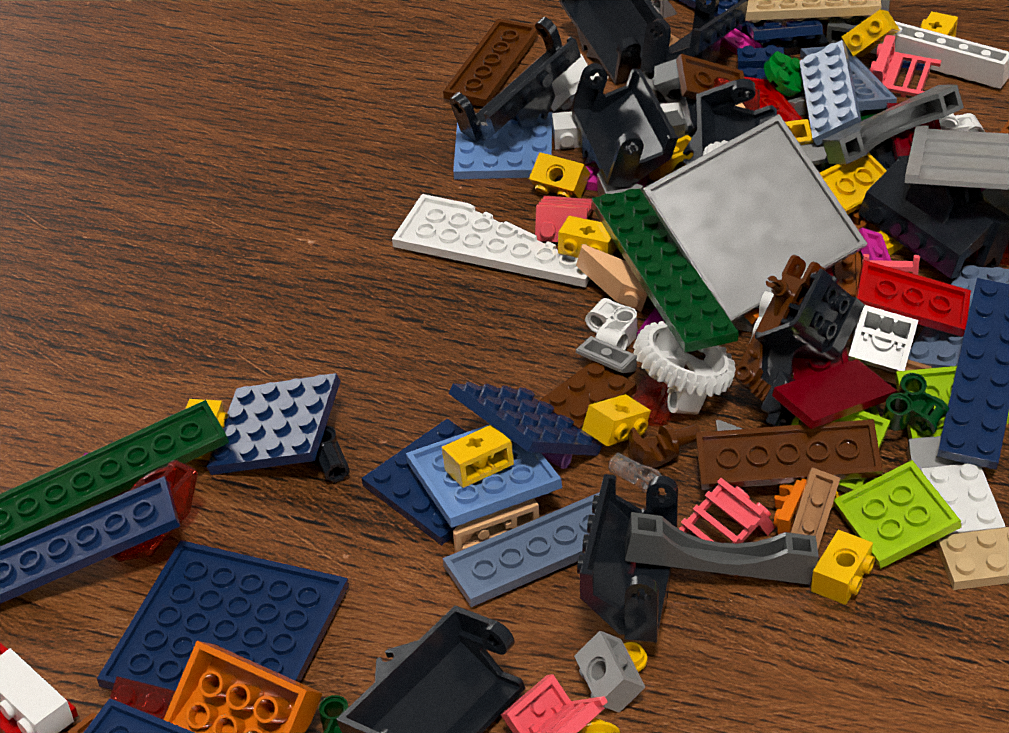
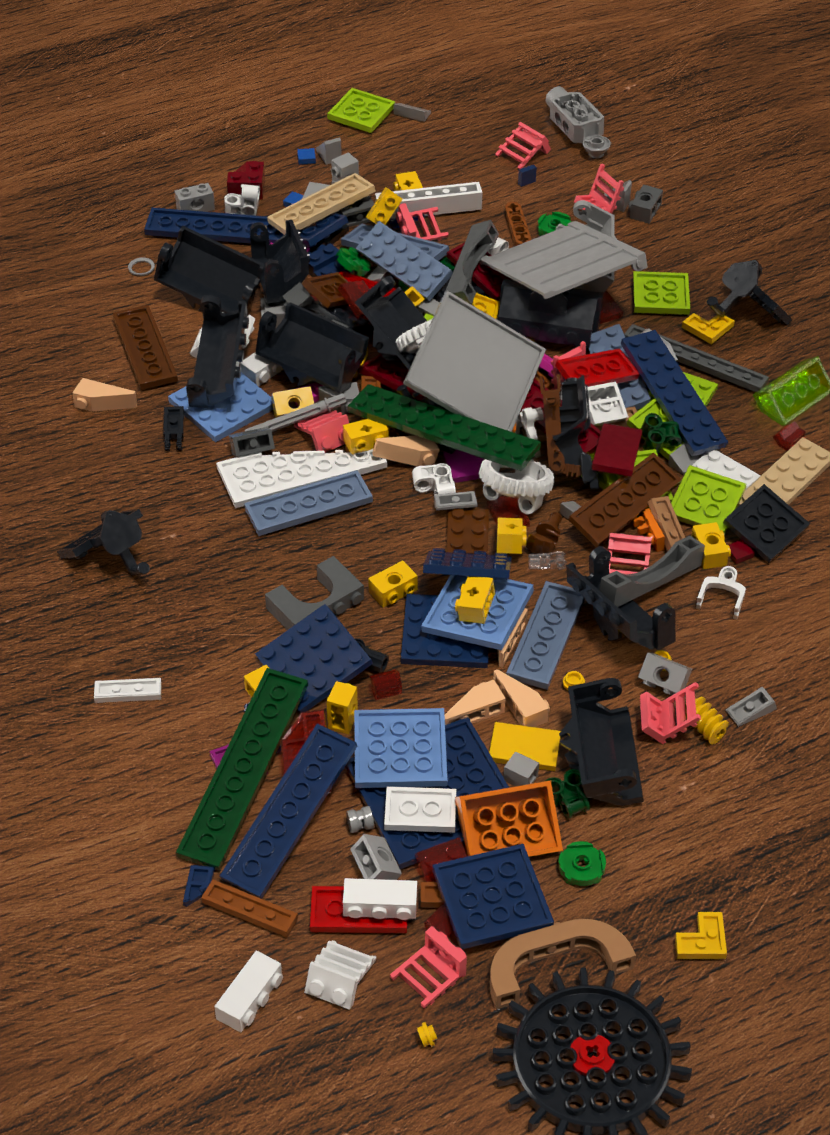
camera: 45 degrees left, 5 degrees up
none -> black plate [57,509,150,575]
none -> light nougat slope [73,378,137,411]
none -> white tile [94,678,162,703]
none -> black hinge [163,406,184,451]
none -> dark grey brick [229,427,275,457]
none -> sand blue plate [244,470,373,536]
none -> light grey axle [245,393,347,432]
none -> dark grey arch [265,556,364,630]
none -> yellow brick [327,681,358,735]
none -> light grey wheel [346,806,374,833]
none -> light grey brick [350,834,402,880]
none -> medium blue plate [354,708,448,788]
none -> yellow brick [368,561,418,608]
none -> clear red piece [370,669,402,700]
none -> white plate [384,787,456,833]
none -> light nougat slope [445,680,505,725]
none -> yellow tile [489,722,561,771]
none -> light nougat slope [493,669,550,727]
none -> light grey panel [503,752,539,786]
none -> yellow plate [563,671,585,691]
none -> white piece [696,566,746,619]
none -> black plate [723,484,810,563]
none -> dark red tile [729,540,754,564]

